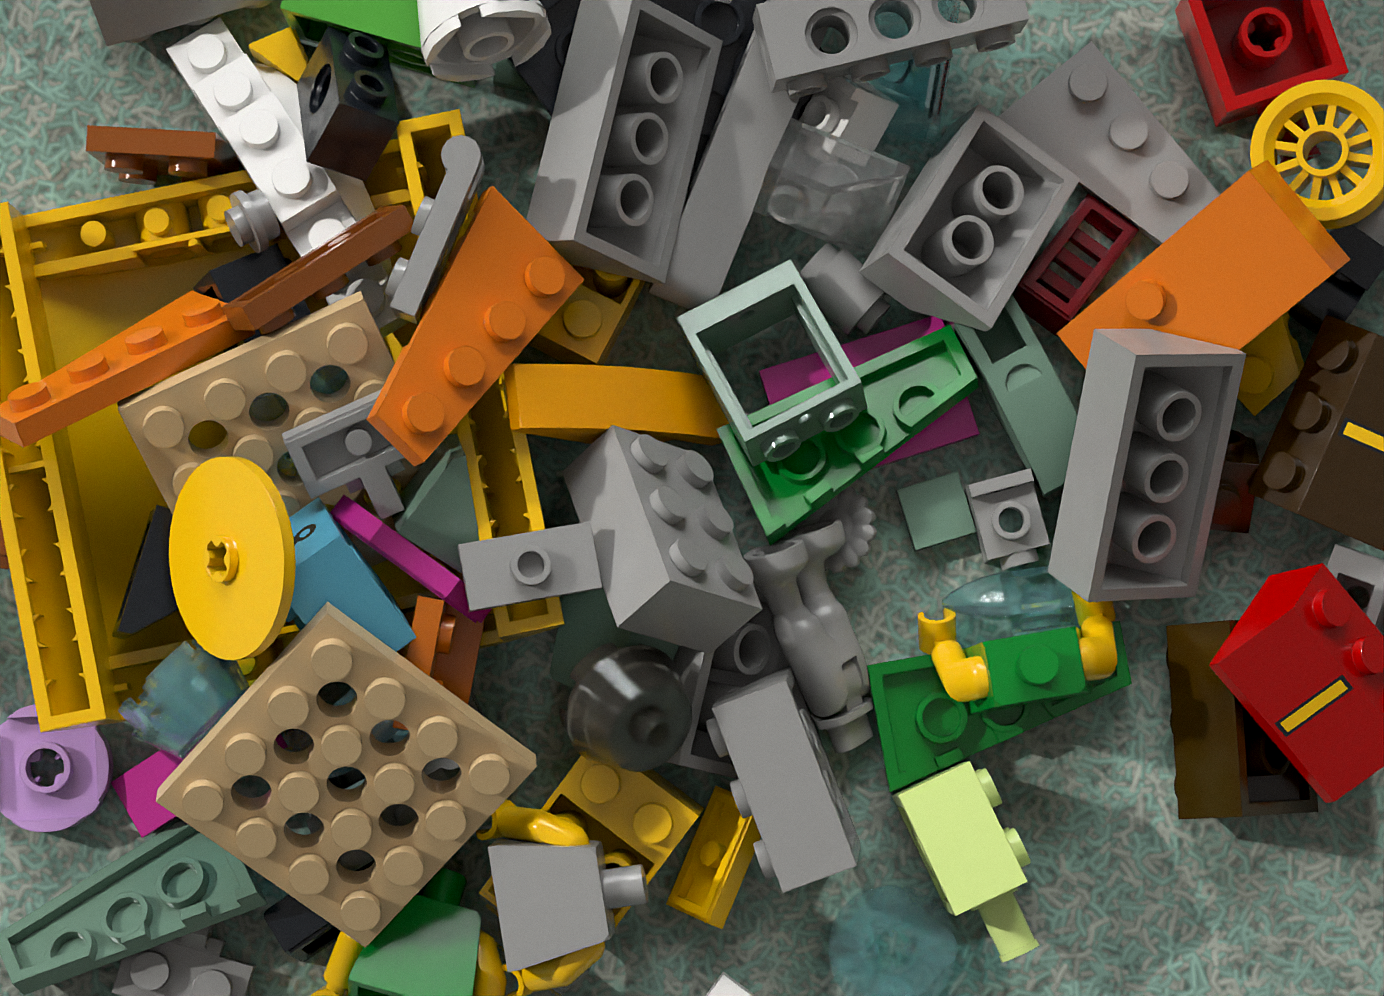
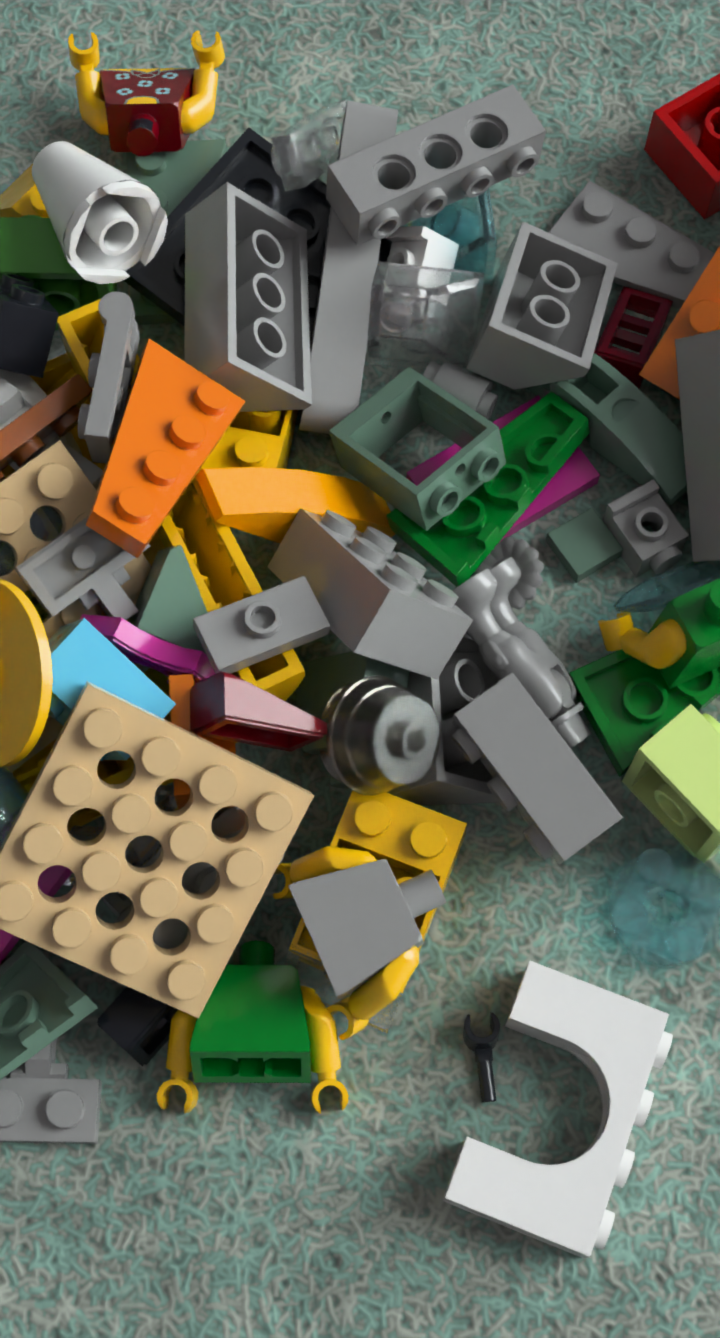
camera: 20 degrees left, 15 degrees down
yellow plate [666,786,761,929] -> none
none -> dark red slope [190,671,327,752]

